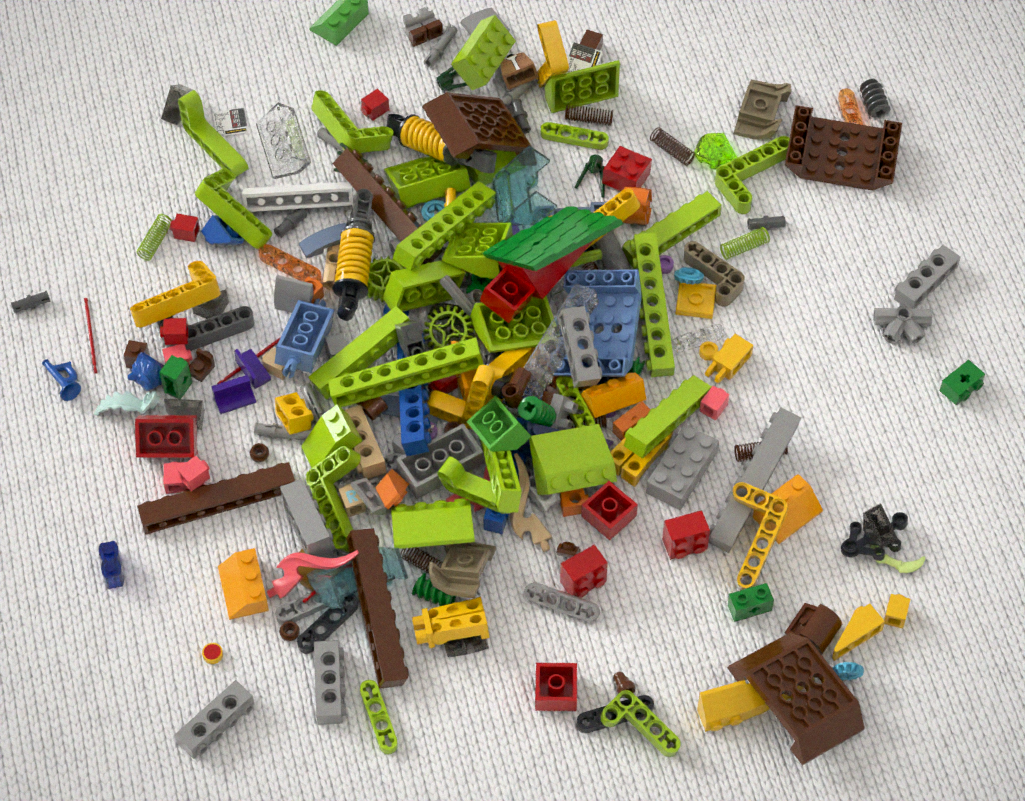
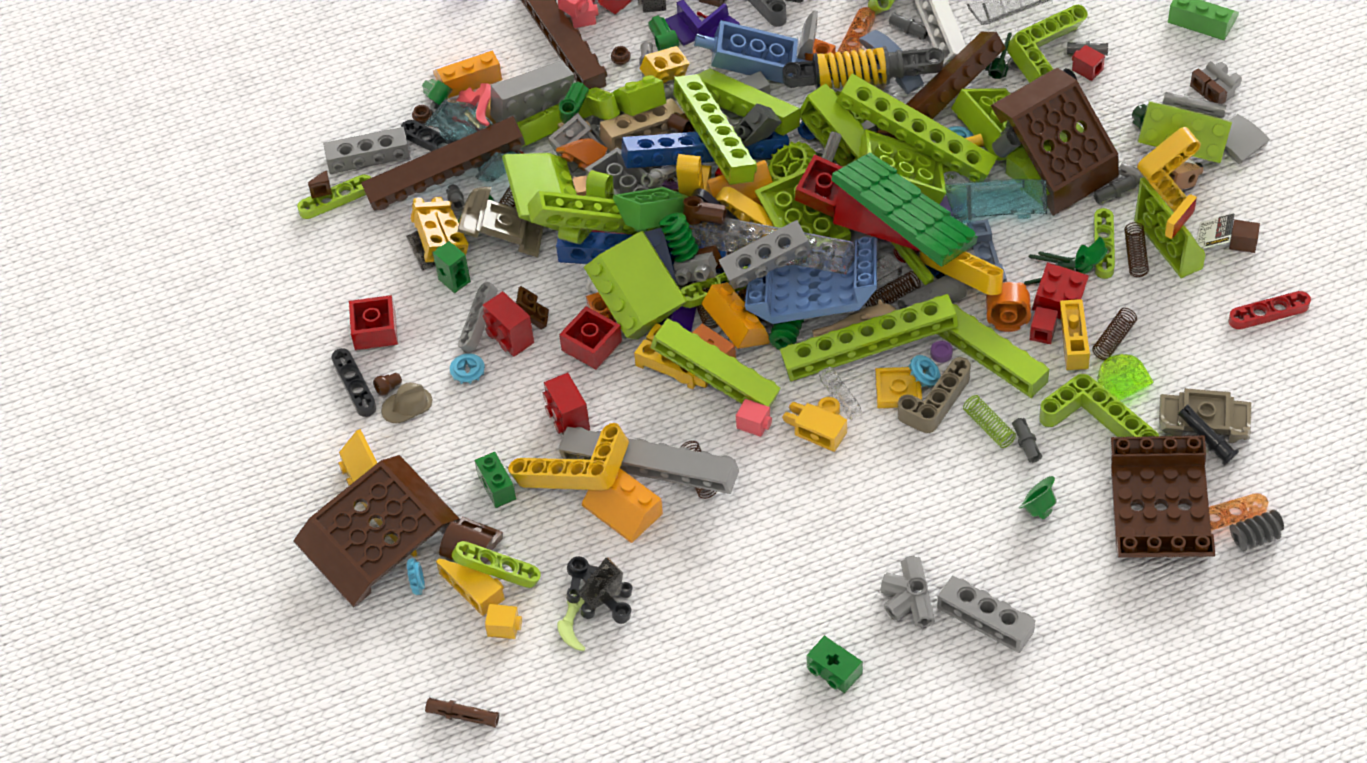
camera: 85 degrees right, 5 degrees down
light grey brick [175,680,254,759] -> none
tile [202,643,223,664] -> none
tan piece [510,453,553,552] -> none
lime beam [601,690,681,757] -> none
light grey brick [646,424,719,510] -> none
none -> reddish brown slope [308,170,332,198]
none -> dark tan piece [381,382,433,423]
none -> green piece [422,79,453,106]
none -> reddish brown pin [425,697,500,728]
none -> green brick [433,241,471,294]
none -> dark grey pin [446,184,465,211]
none -> medium azure gear [450,354,485,384]
none -> lime beam [452,541,541,588]
none -> green piece [559,82,589,124]
none -> light nougat slope [572,175,587,196]
none -> light grey pin [641,165,677,187]
none -> green piece [648,15,679,51]
none -> green piece [1019,476,1057,519]
none -> red brick [1029,307,1058,345]
none -> yellow slope [1060,299,1090,370]
none -> dark grey pin [1067,41,1108,56]
none -> green plate [1075,237,1108,274]
none -> yellow tile [1165,194,1197,239]
none -> black pin [1178,405,1239,466]
none -> red beam [1228,291,1311,330]

